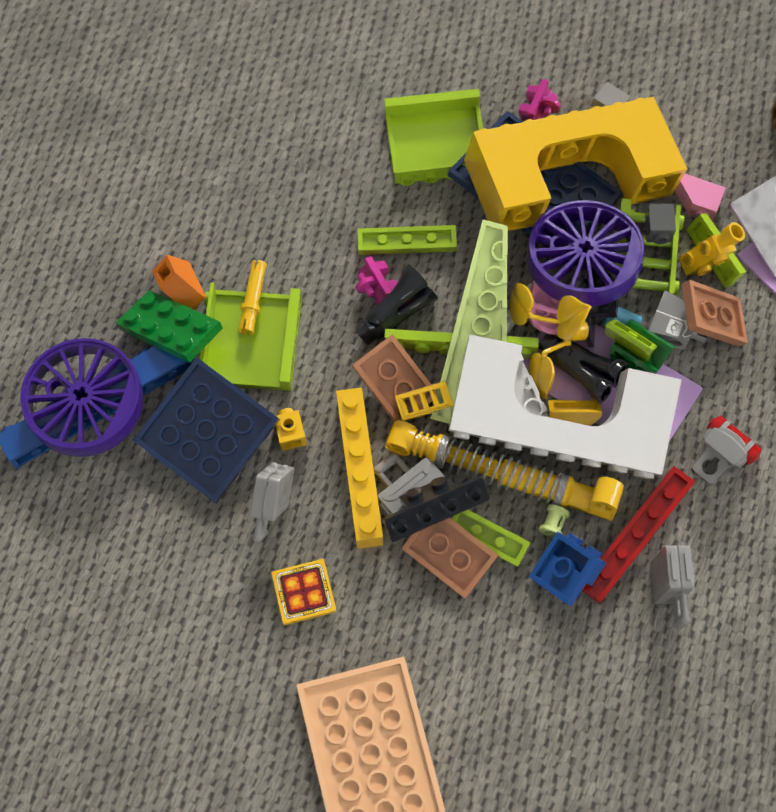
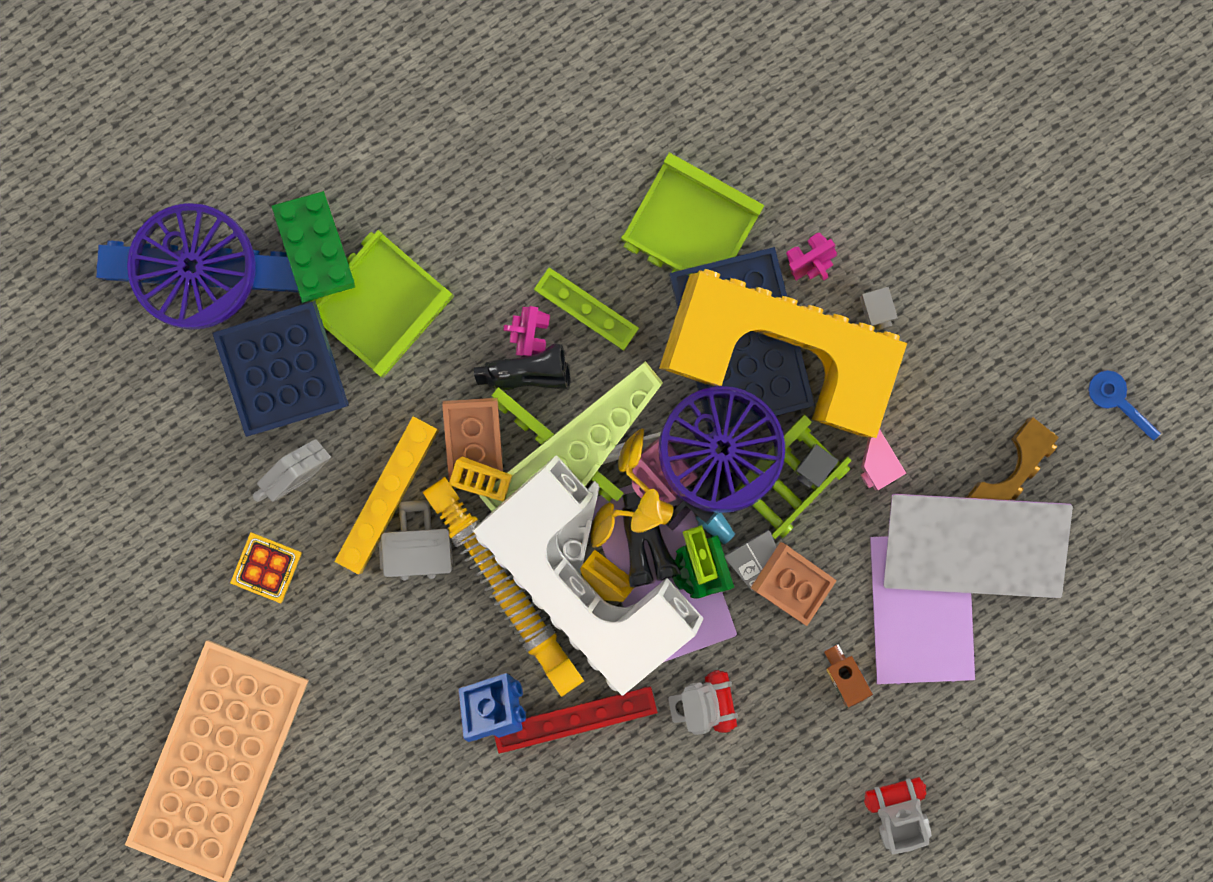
camera: 35 degrees right, 20 degrees up
orange slope [152,255,206,310] -> none
yellow pin [238,260,267,335] -> none
yellow brick [276,408,307,451] -> none
black bracket [383,475,489,542] -> none
nougat plate [401,518,499,599] -> none
lime plate [452,509,531,566] -> none
yellowish green bush [539,504,570,538] -> none
light grey piece [650,545,695,630] -> none
yellow brick [679,222,745,277] -> none
lime plate [686,213,746,288] -> none

